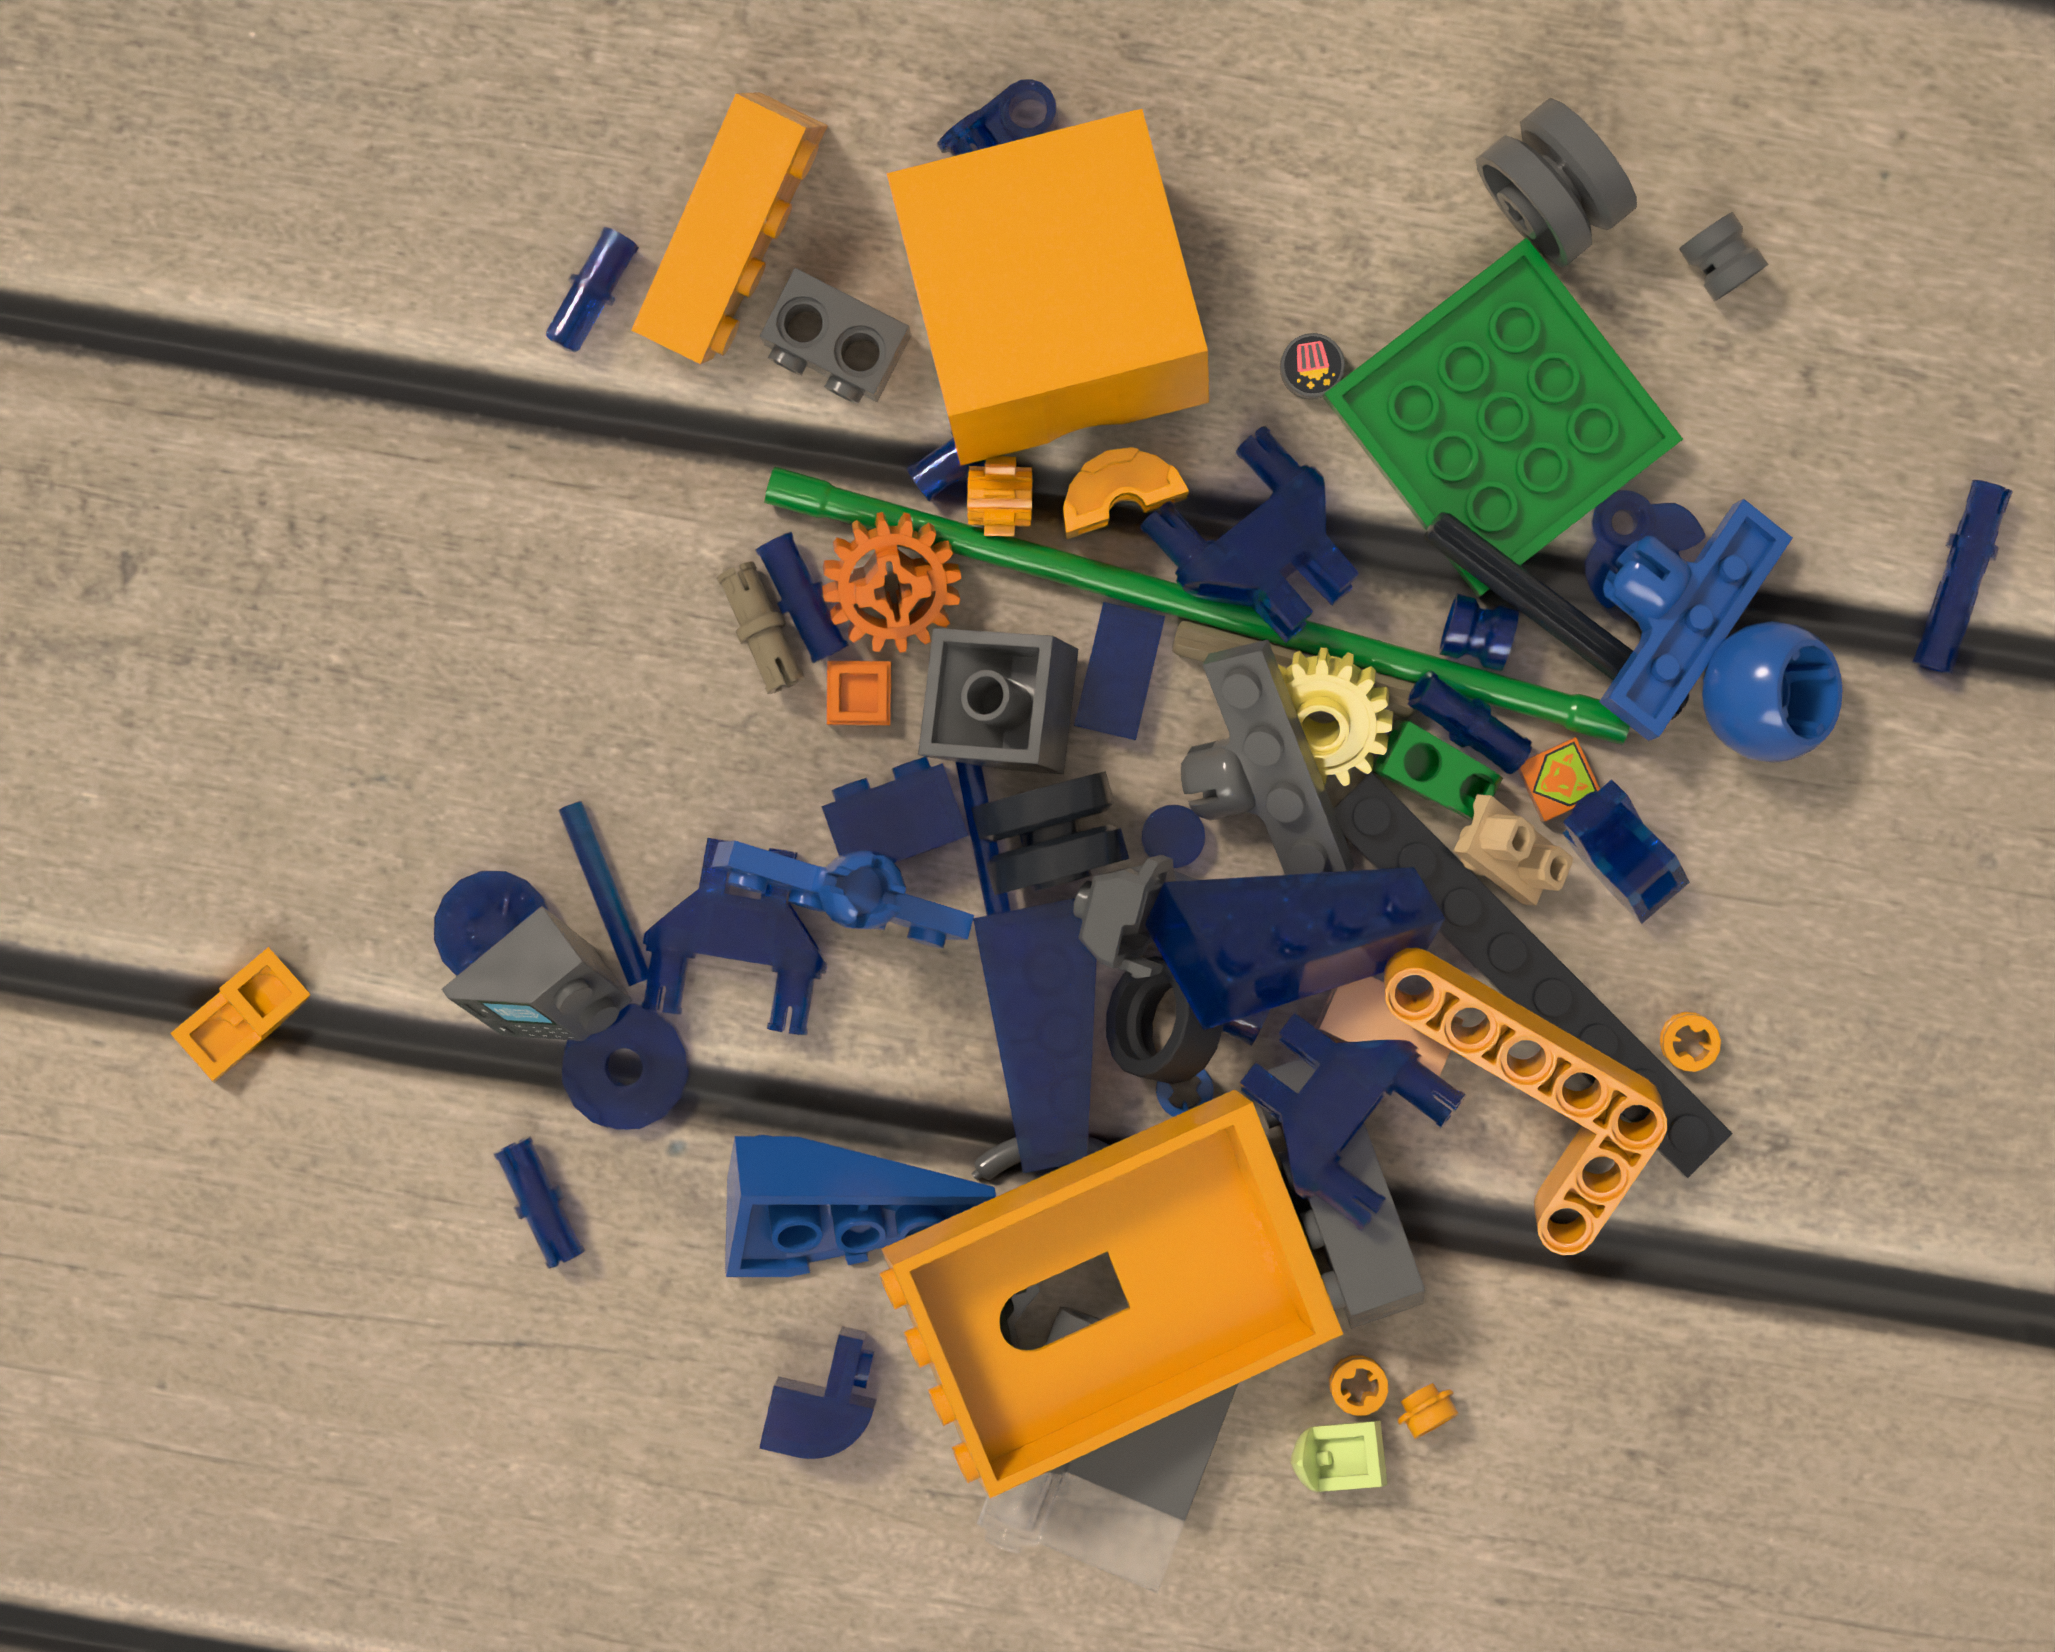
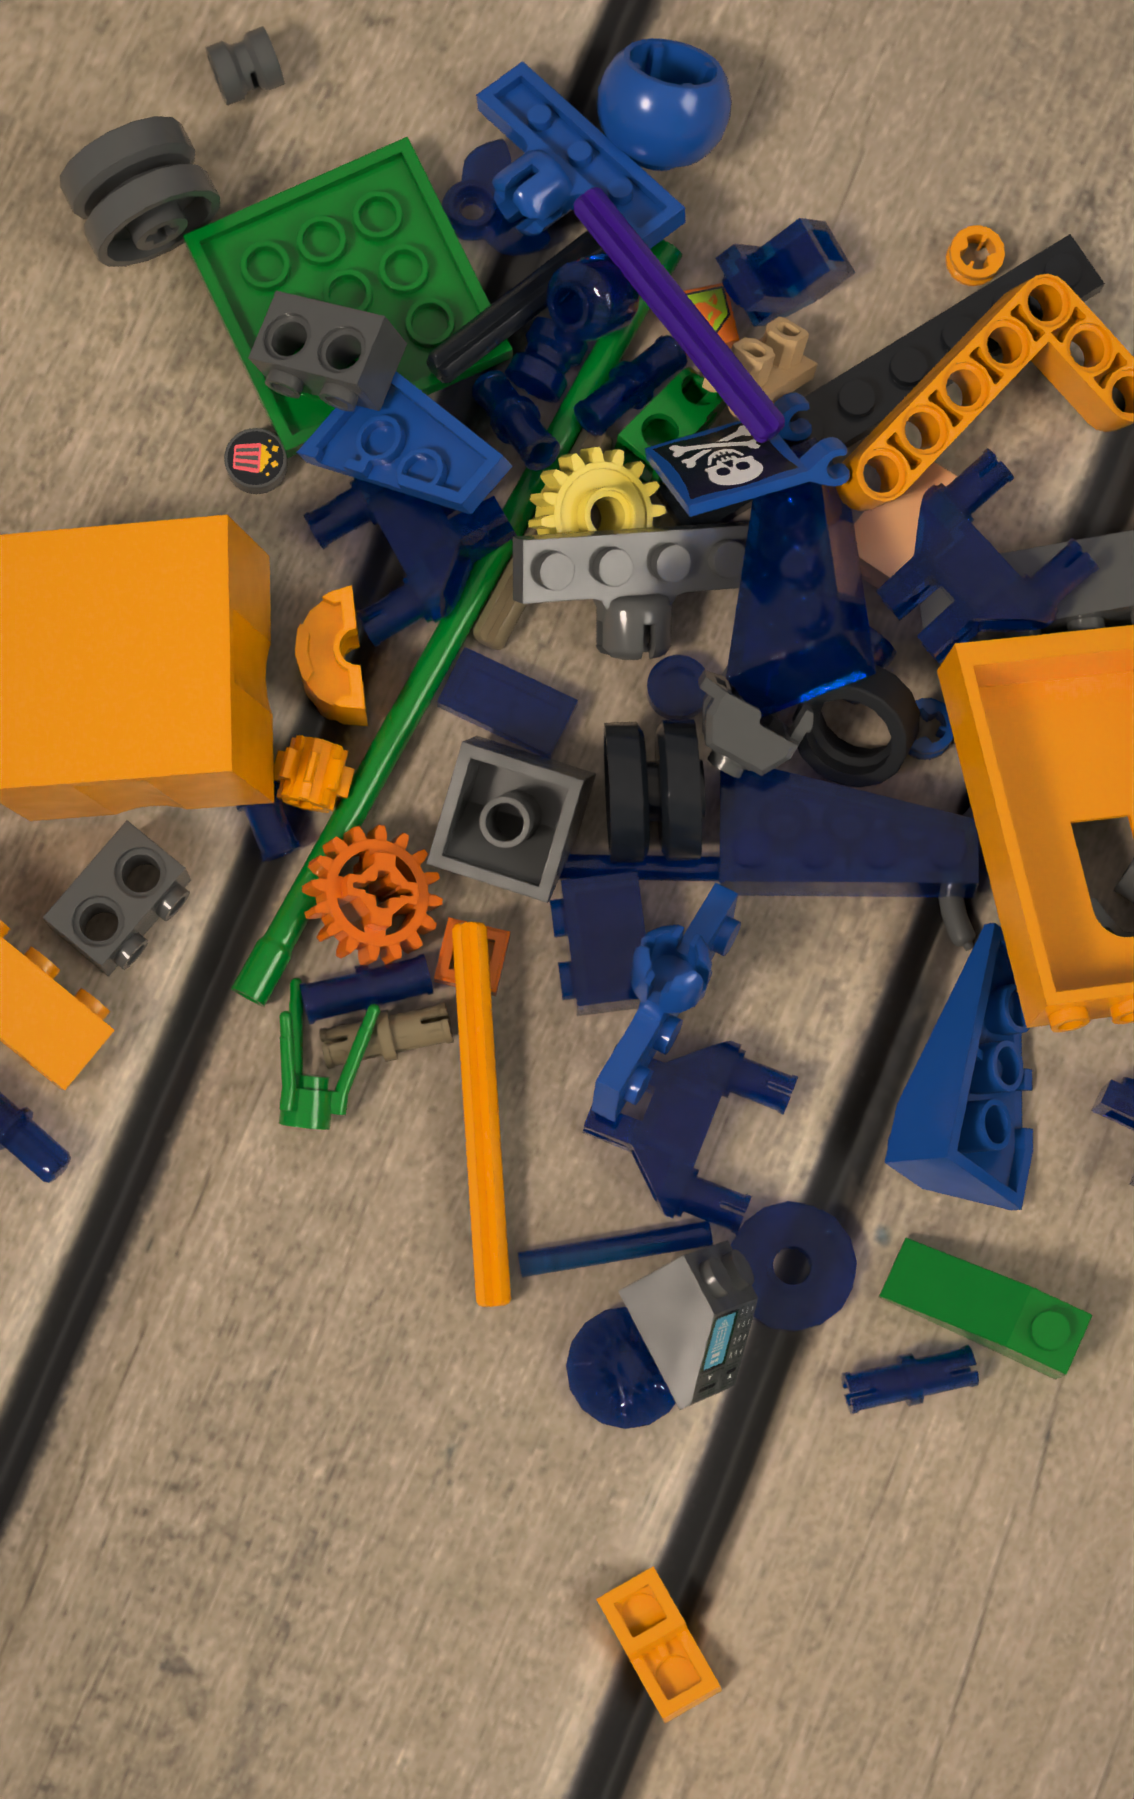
camera: 85 degrees left, 10 degrees down
none -> dark grey brick [248,291,407,411]
none -> green plant [278,977,380,1130]
none -> blue wing [297,371,513,514]
none -> light orange axle [452,922,511,1307]
none -> clear blue pin [472,370,560,471]
none -> clear blue head [546,253,640,342]
none -> dark purple axle [573,187,785,443]
none -> flag [645,392,850,517]
none -> green slope [879,1238,1093,1380]

